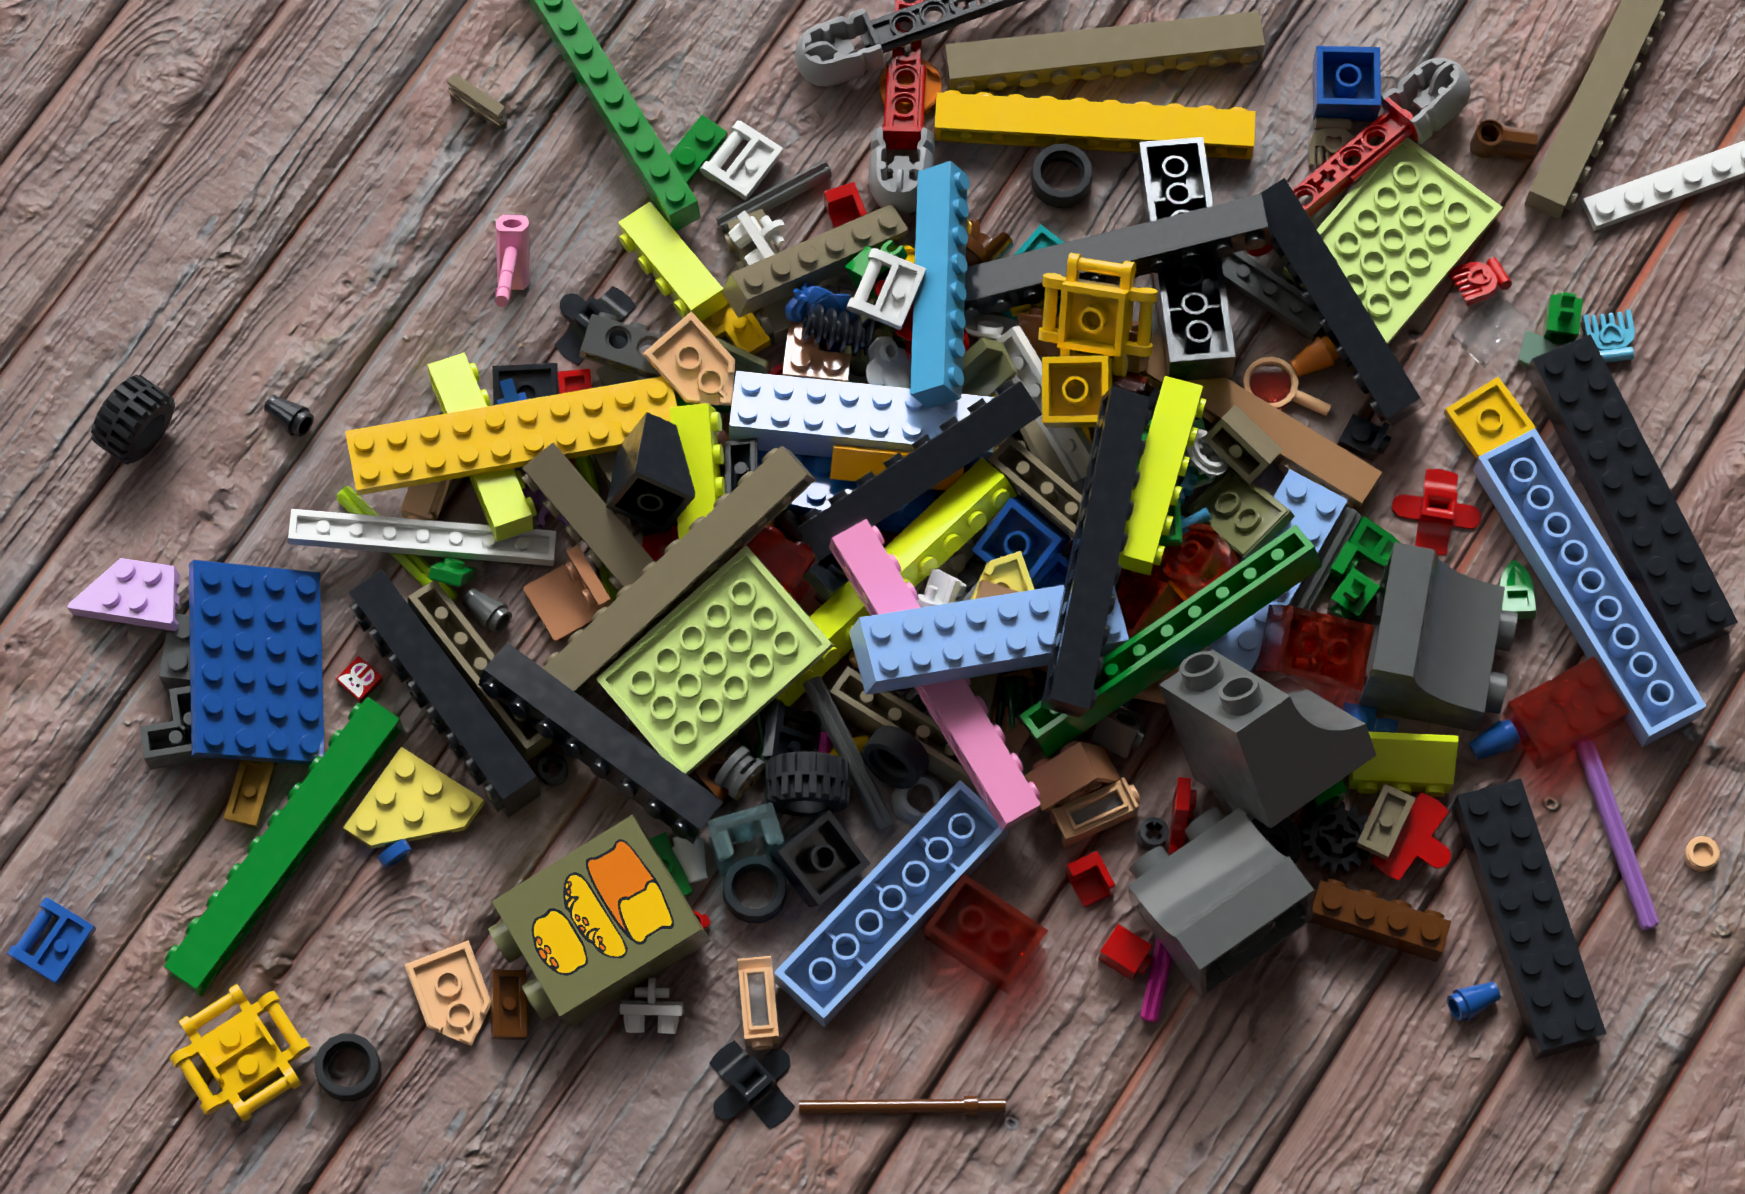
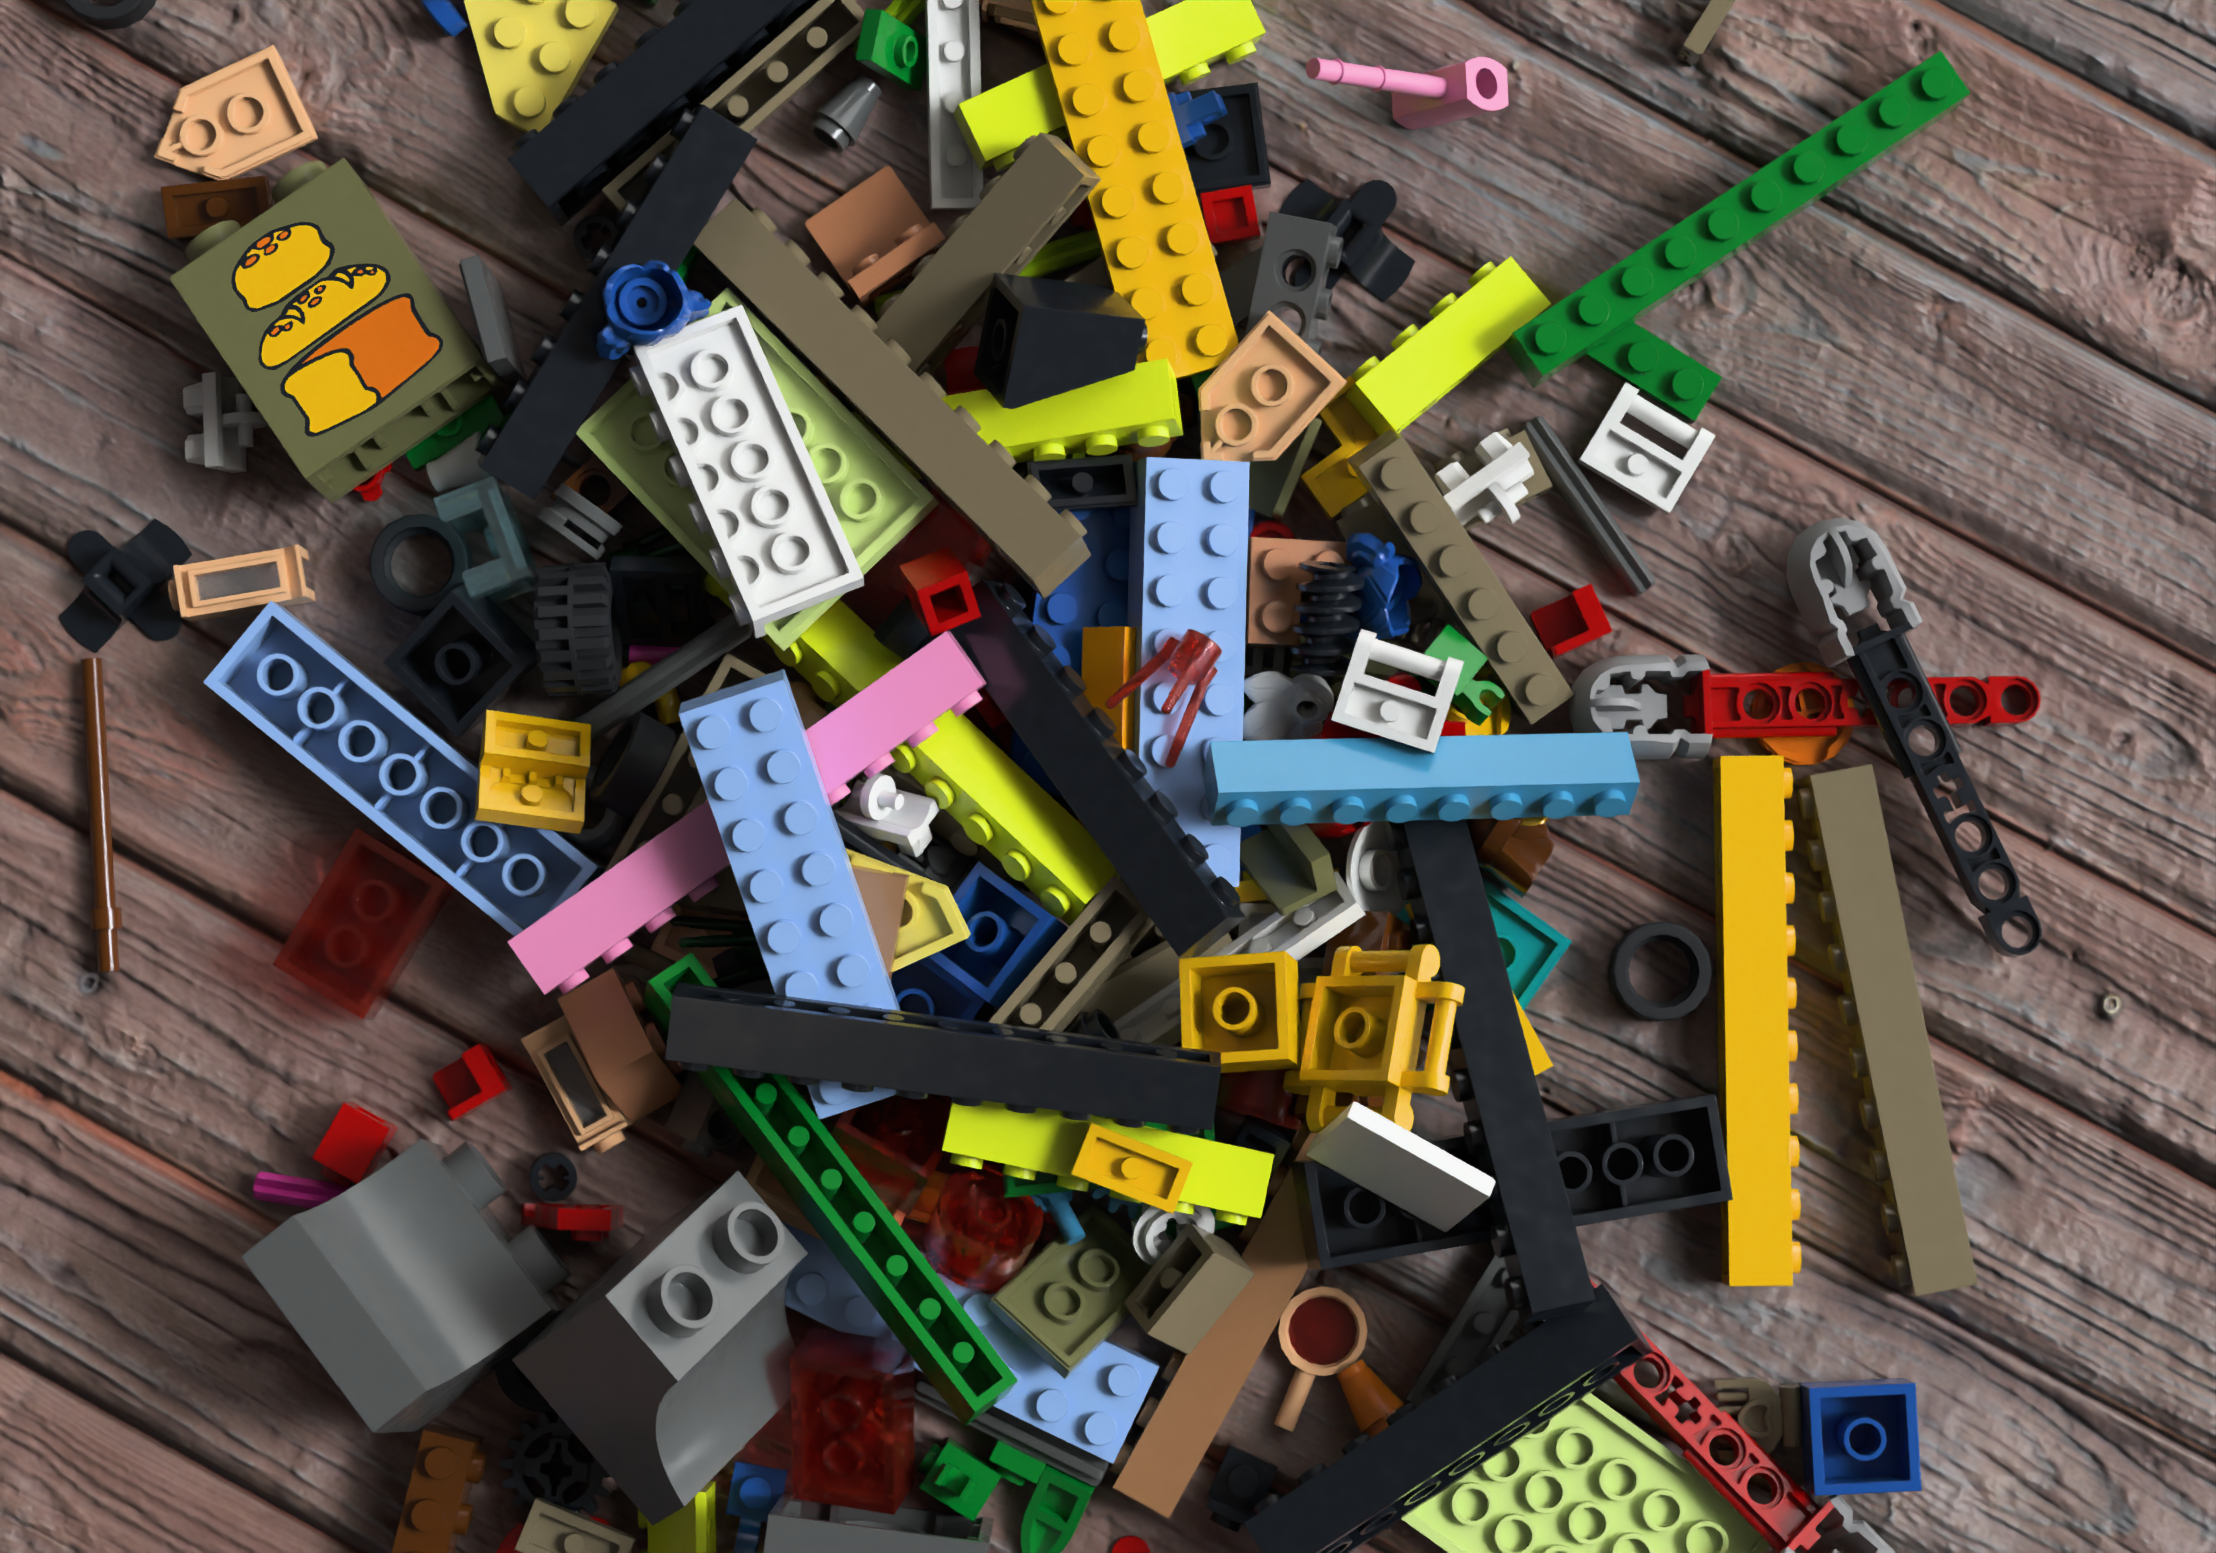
camera: 85 degrees right, 15 degrees up
none -> dark grey tile [459,255,527,387]
none -> yellow slope [475,710,591,834]
none -> blue hair [596,260,712,360]
none -> white bracket [629,304,865,639]
none -> red brick [899,546,981,636]
none -> yellow plate [1070,1122,1193,1214]
none -> clear red plant [1105,629,1223,768]
none -> white tile [1306,1102,1496,1233]

